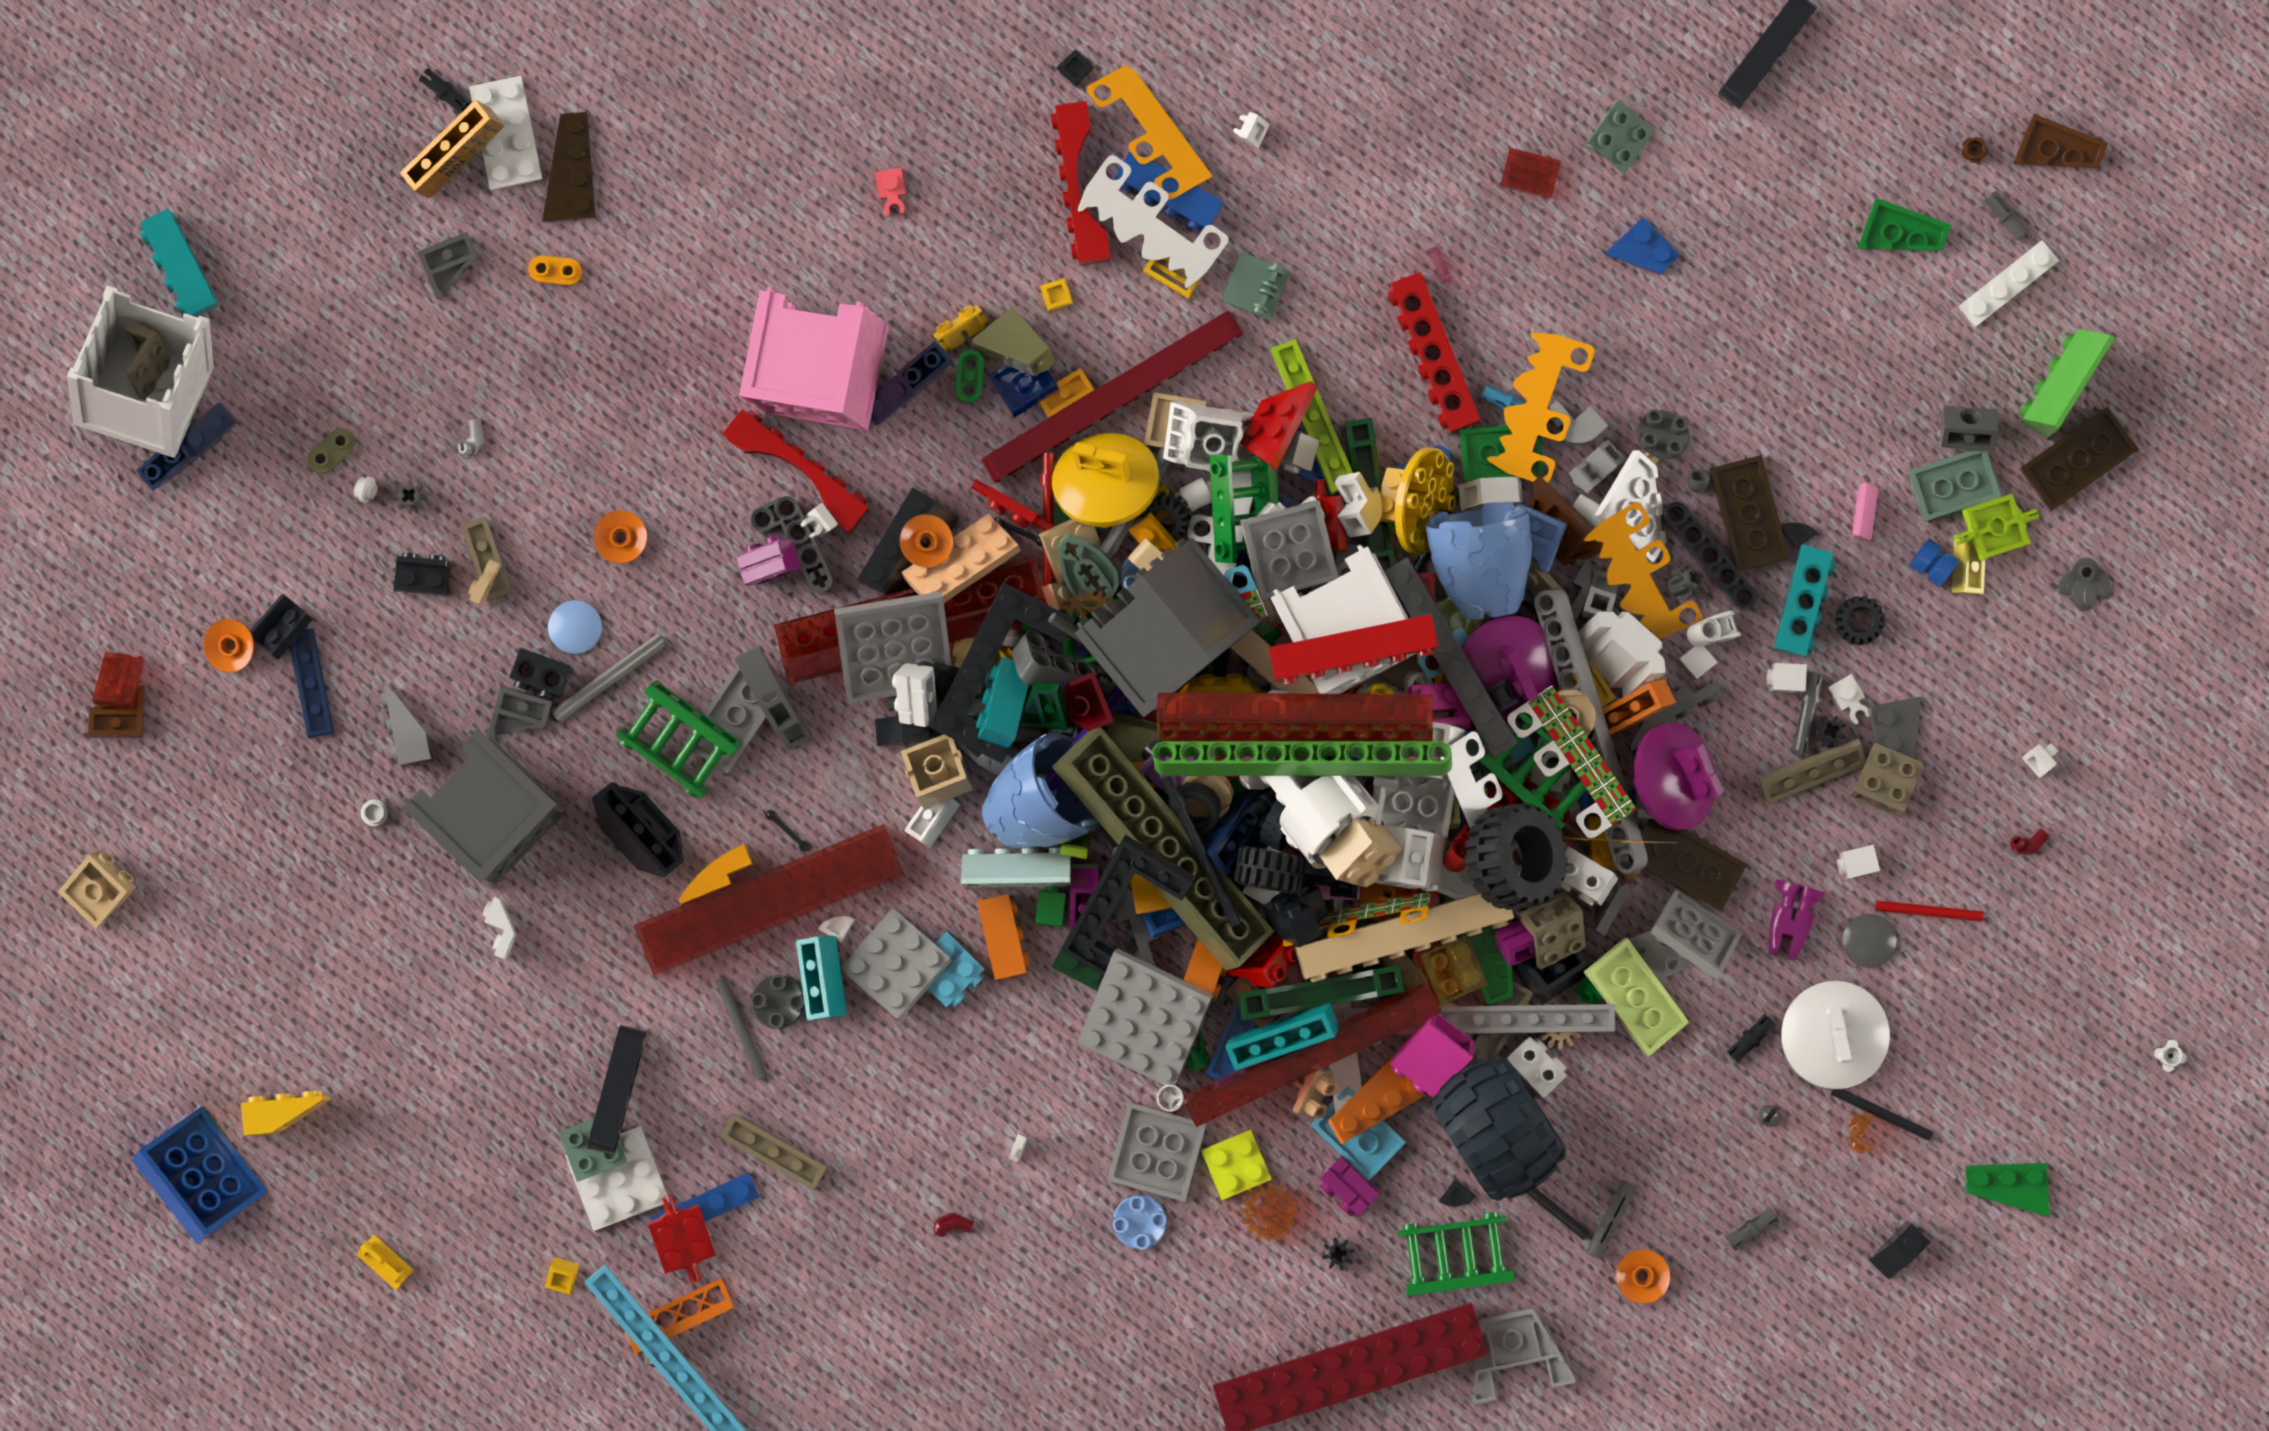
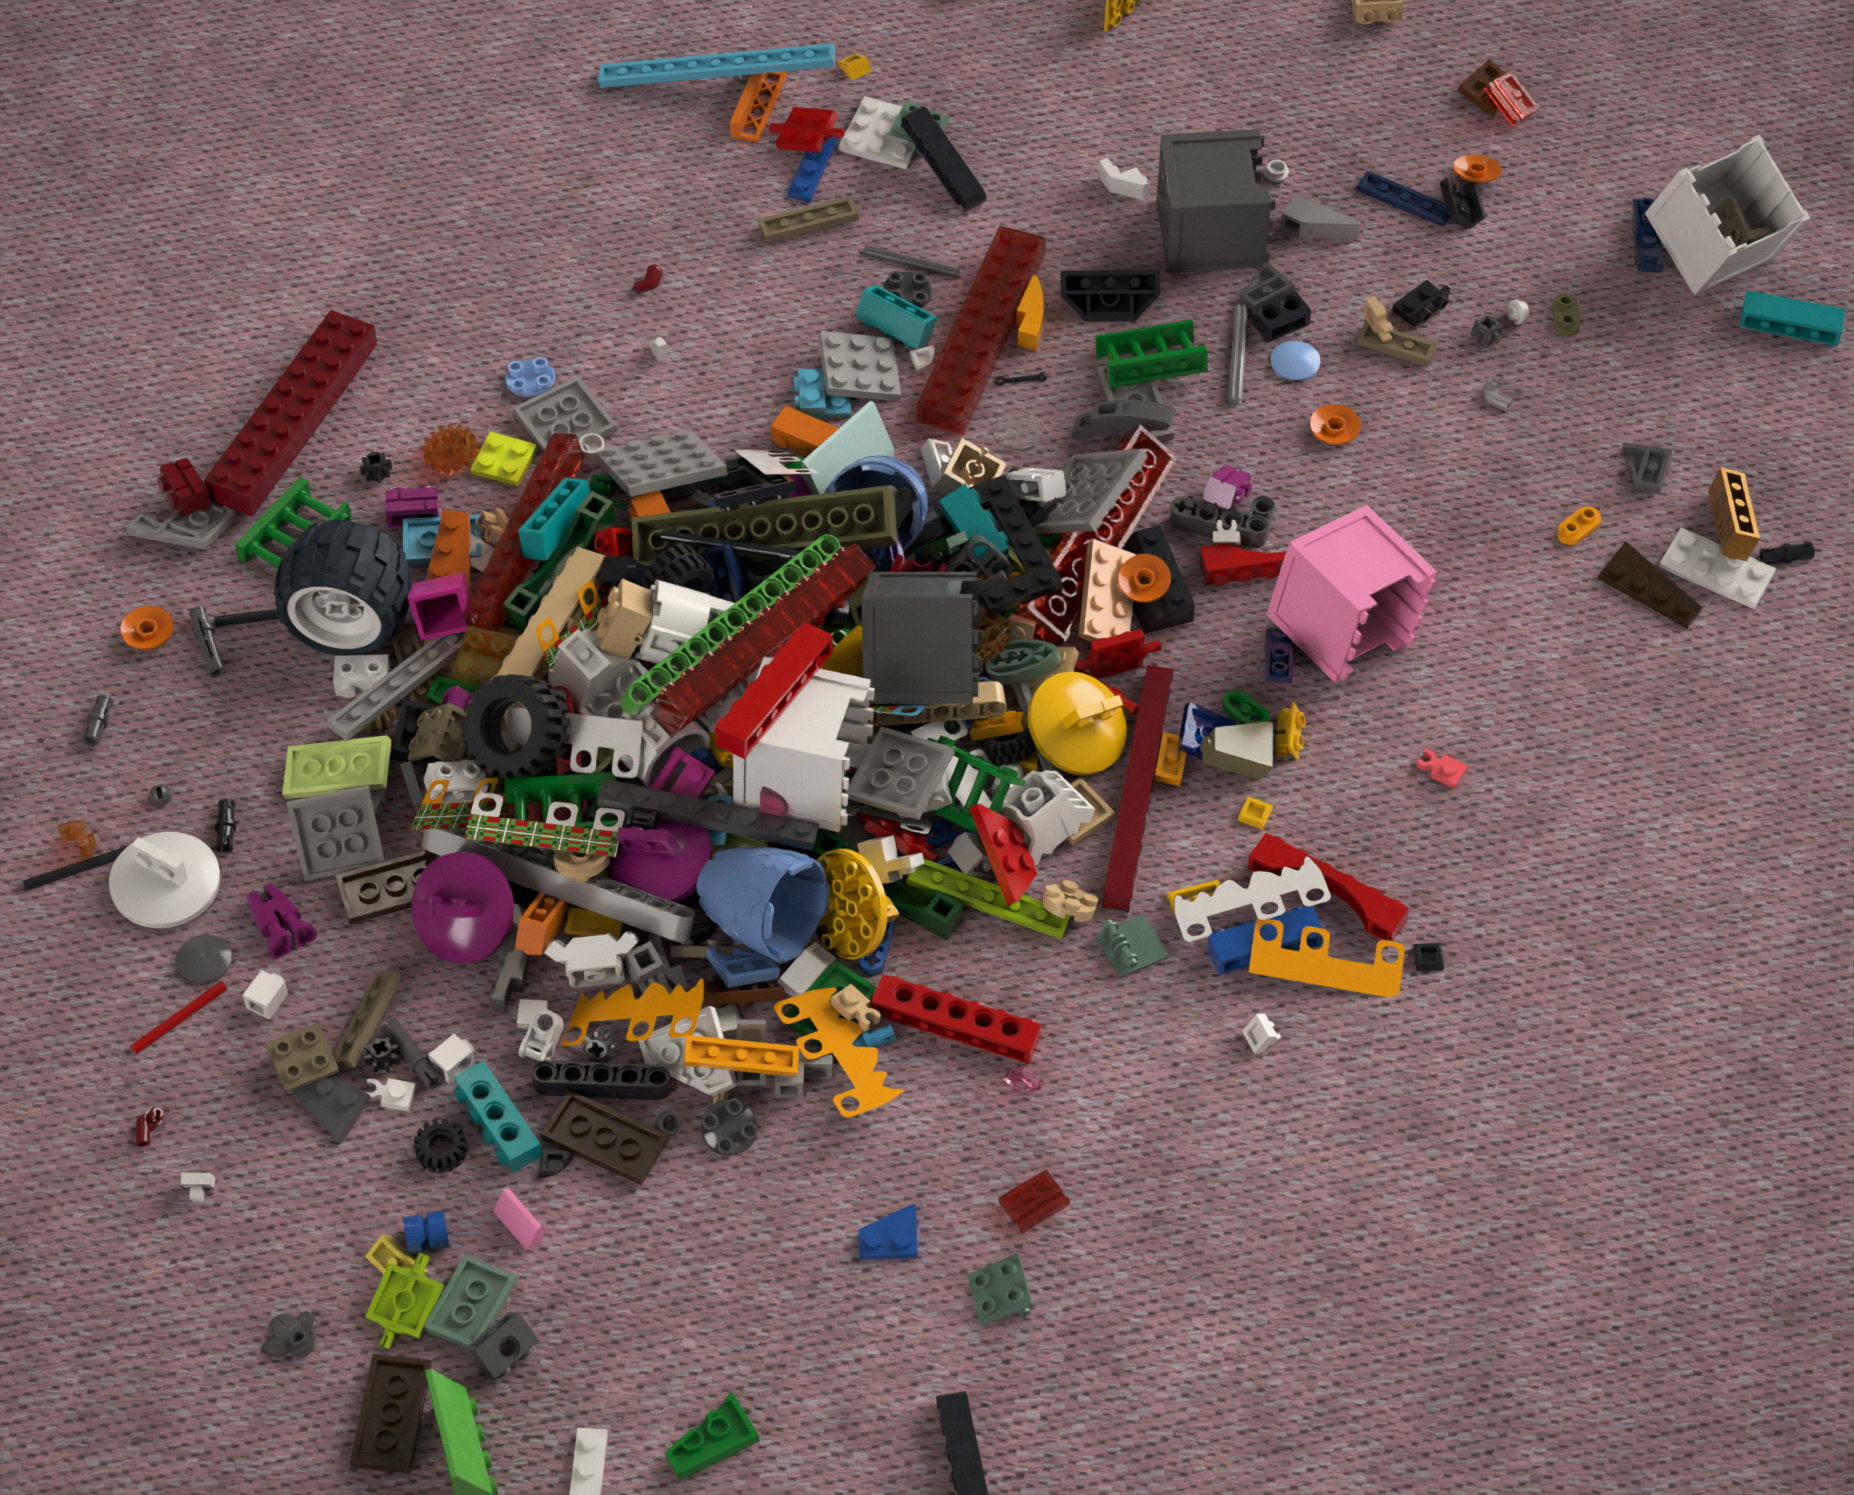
camera: 130 degrees right, 30 degrees down
none -> dark red brick [157,458,210,516]
none -> light orange plate [683,1035,799,1077]
none -> white piece [734,449,818,475]
none -> clear pink tile [760,786,789,817]
none -> tan plate [830,984,881,1031]
none -> tan plate [1042,880,1098,922]

